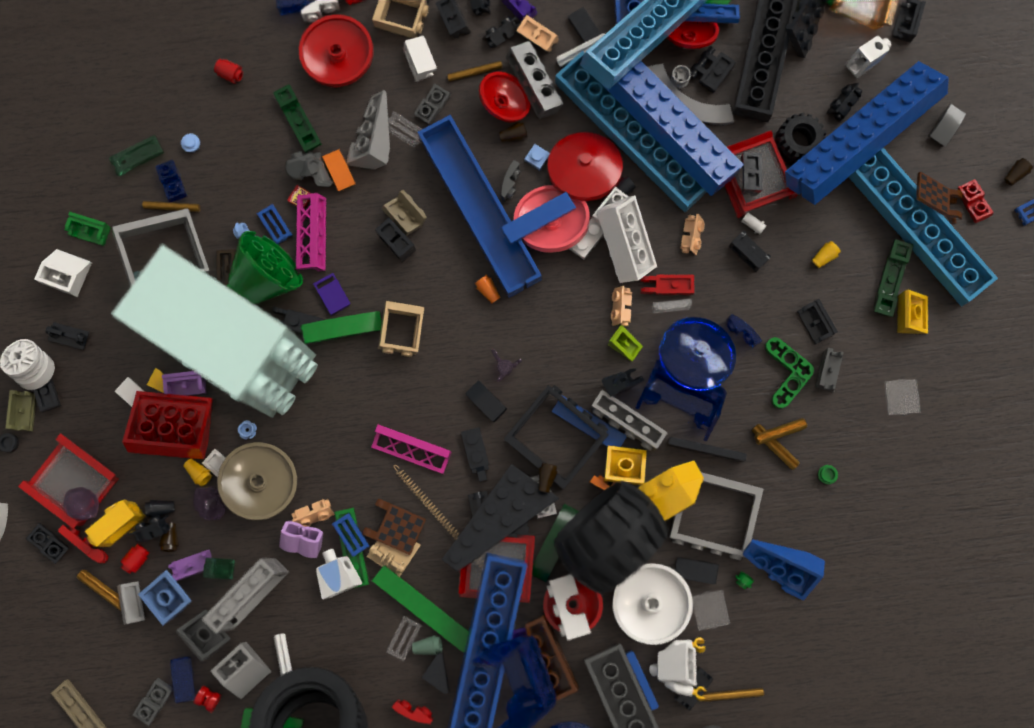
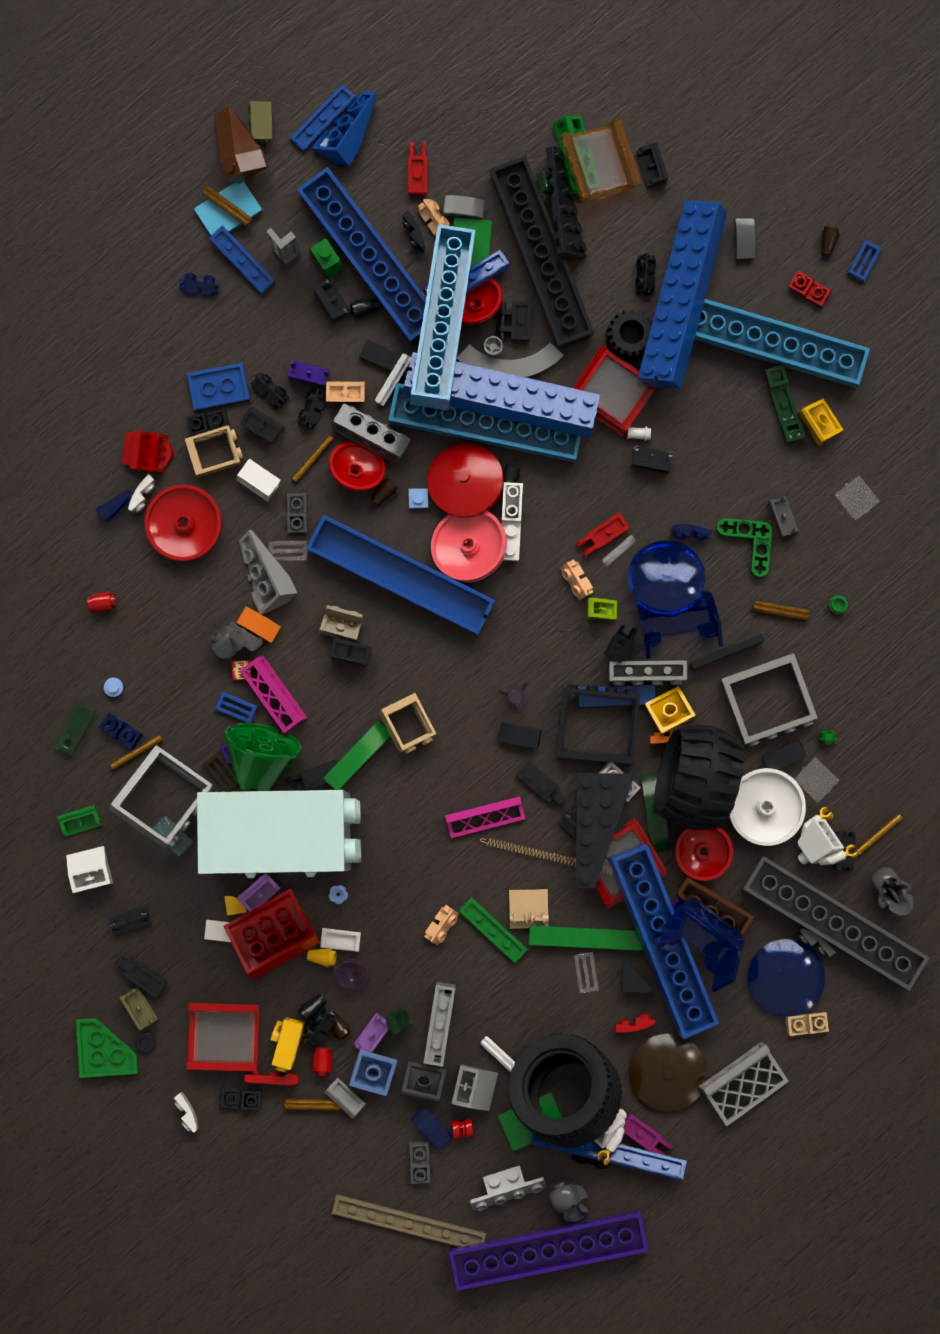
camera: 40 degrees left, 5 degrees up
white wheel [0,339,55,390] -> none
clear purple hair [63,487,99,520] -> none
dark tan dish [217,442,297,521] -> none
light blue plate [233,222,249,239] -> none
dark green slope [273,84,322,153] -> none
lavender brick [279,521,323,558] -> none
dark purple piece [313,273,351,315] -> none
white torso [316,549,363,600] -> none
blue tile [332,513,370,557] -> none
reddish brown flag [362,499,426,555] -> none
sand green cone [412,635,443,655] -> none
orange cone [475,275,500,304] -> none
dark grey slope [501,160,521,203] -> none
blue tile [501,192,576,245] -> none
dark brown cone [538,462,558,493] -> none
white arch [547,574,591,640] -> none
white slope [597,195,657,283] -> none
blue tile [625,650,658,710] -> none
yellow wedge [638,461,704,521] -> none
light nougat hinge [680,214,705,256] -> none
black hinge [740,152,763,196] -> none
blue wedge [742,539,825,601] -> none
pearl gold axle [754,418,808,445] -> none
black hinge [797,299,838,345] -> none
yellow cone [812,241,841,268] -> none
white torso [845,36,891,79] -> none
reddish brown flag [916,172,963,225] -> none

